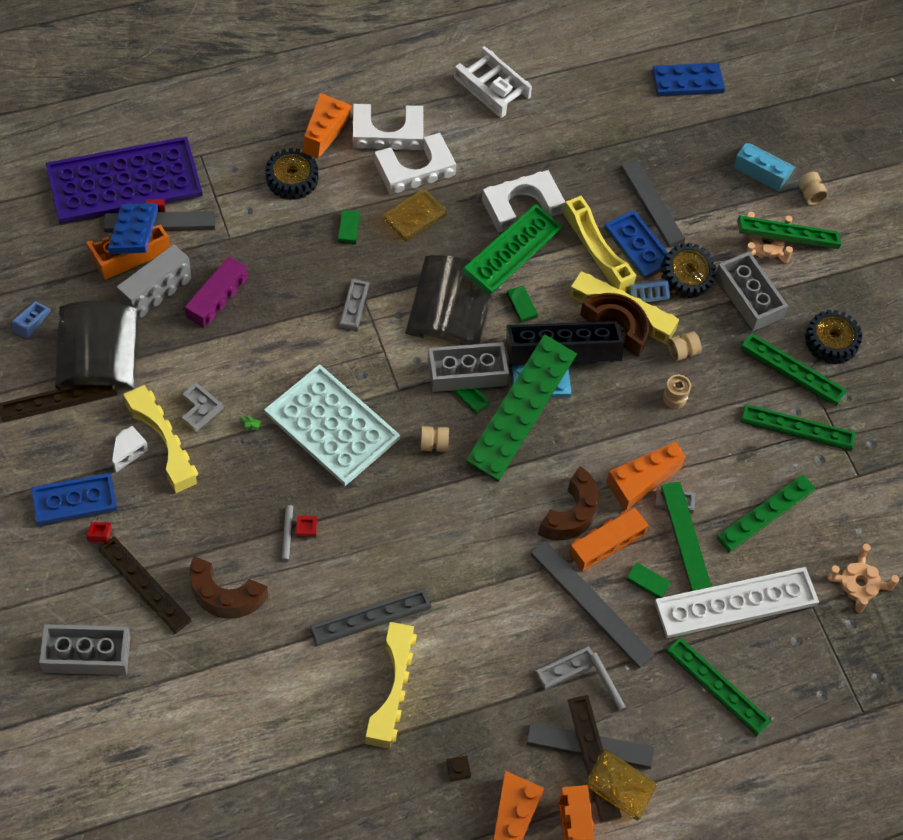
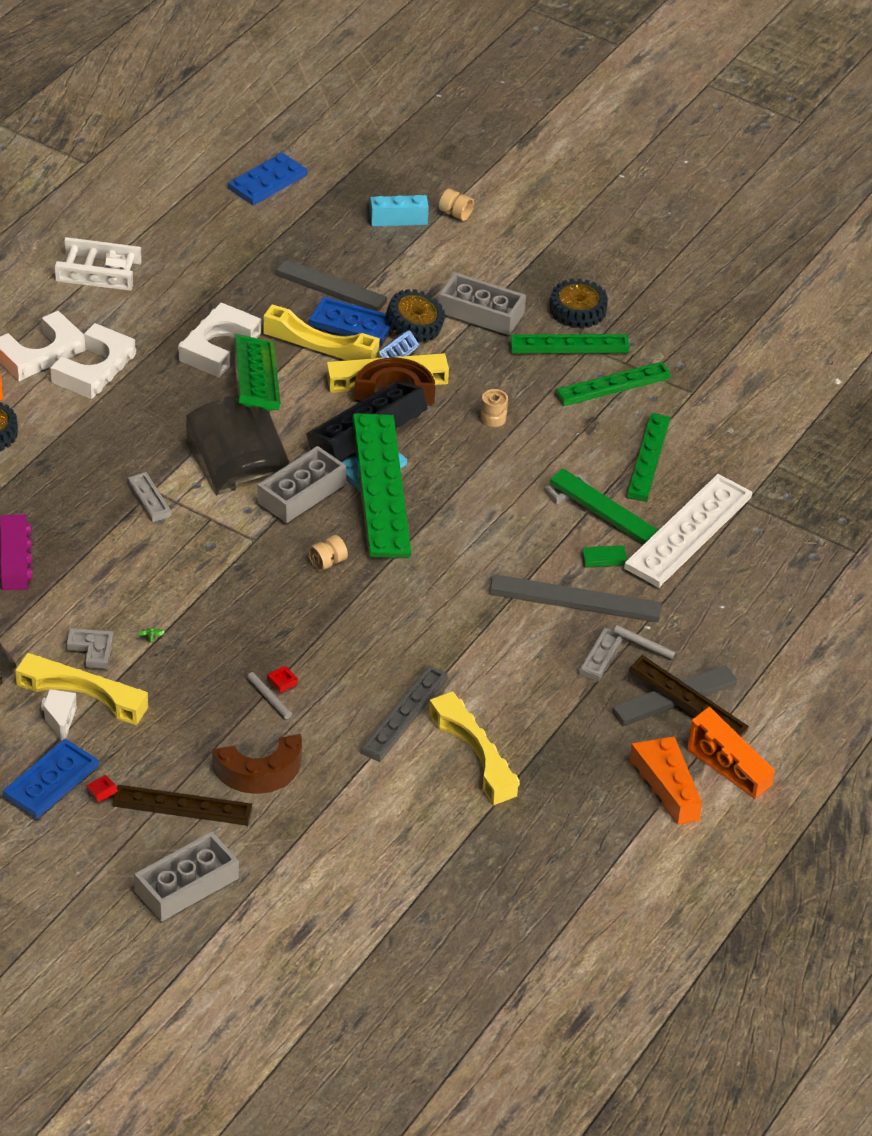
camera: 35 degrees left, 15 degrees down
light aqua plate [264,364,400,486] -> none
green tile [338,209,360,244] -> none
clear yellow plate [383,188,447,242] -> none
dark brown plate [446,756,471,782] -> none
green tile [452,388,490,415] -> none
green tile [506,285,538,323] -> none
reddish brown brick [538,466,599,540] -> none
orange brick [569,508,649,572] -> none
clear yellow plate [585,748,657,821] -> none
orange wedge [606,441,686,511] -> none
green tile [666,637,772,736] -> none
tan wheel [667,331,702,362] -> none
green plate [737,215,841,249] -> none
light nougat plate [745,212,793,263] -> none
light nougat plate [827,544,899,613] -> none

